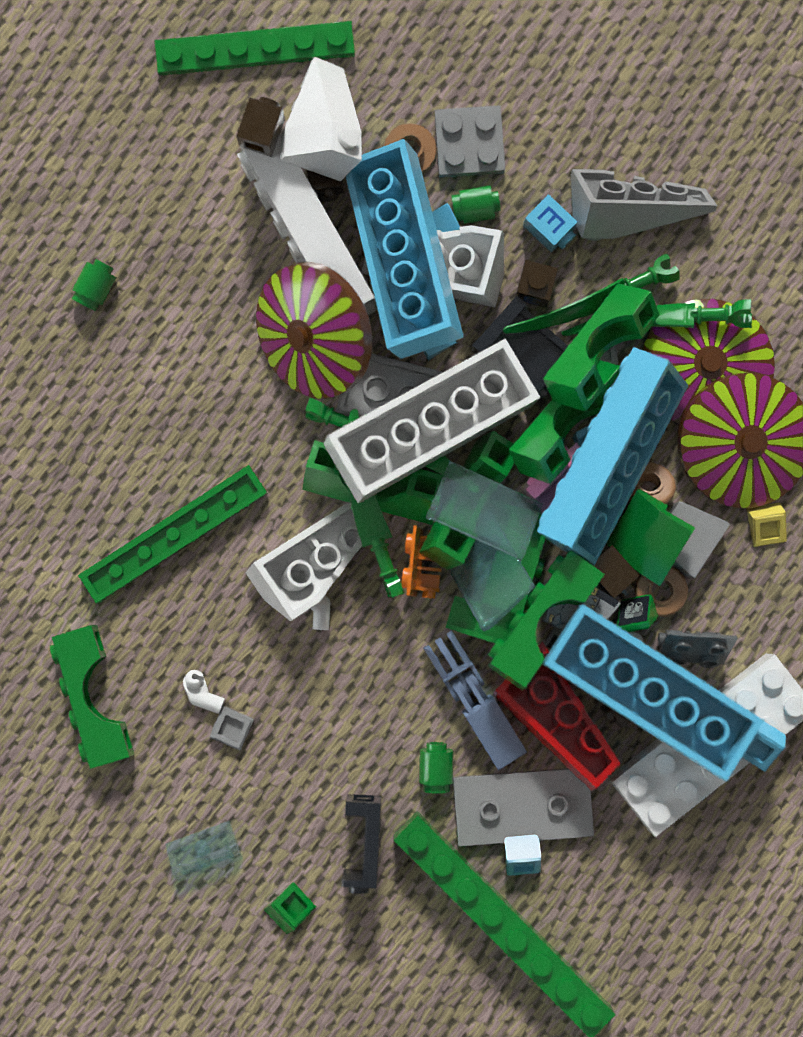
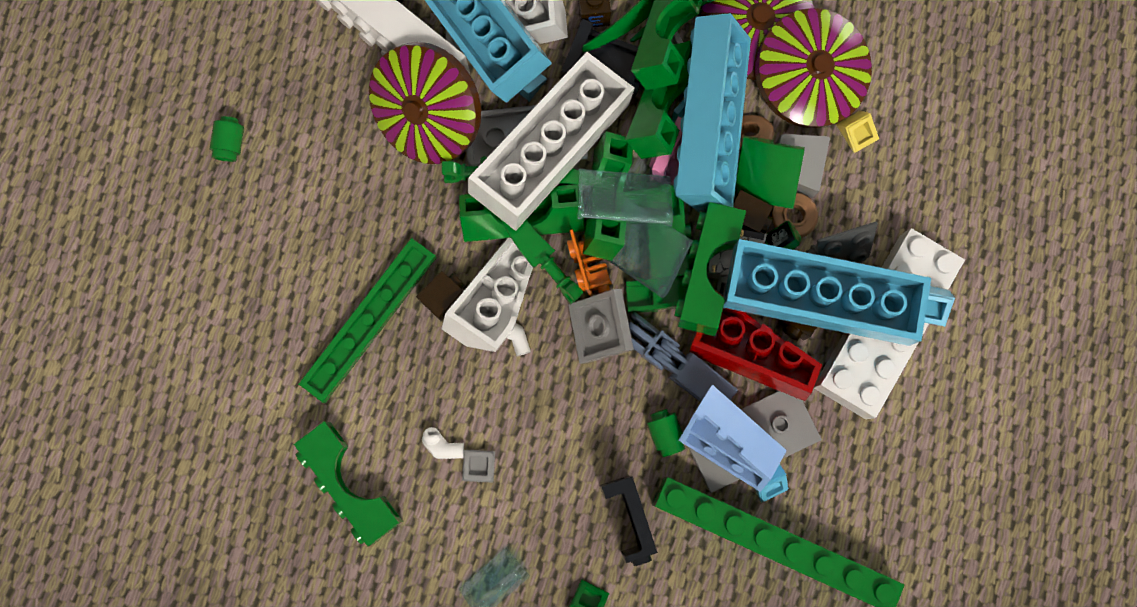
camera: 20 degrees left, 5 degrees down
none -> dark brown brick [416,271,465,321]
none -> light grey plate [568,289,634,364]
none -> light blue wedge [679,385,787,492]

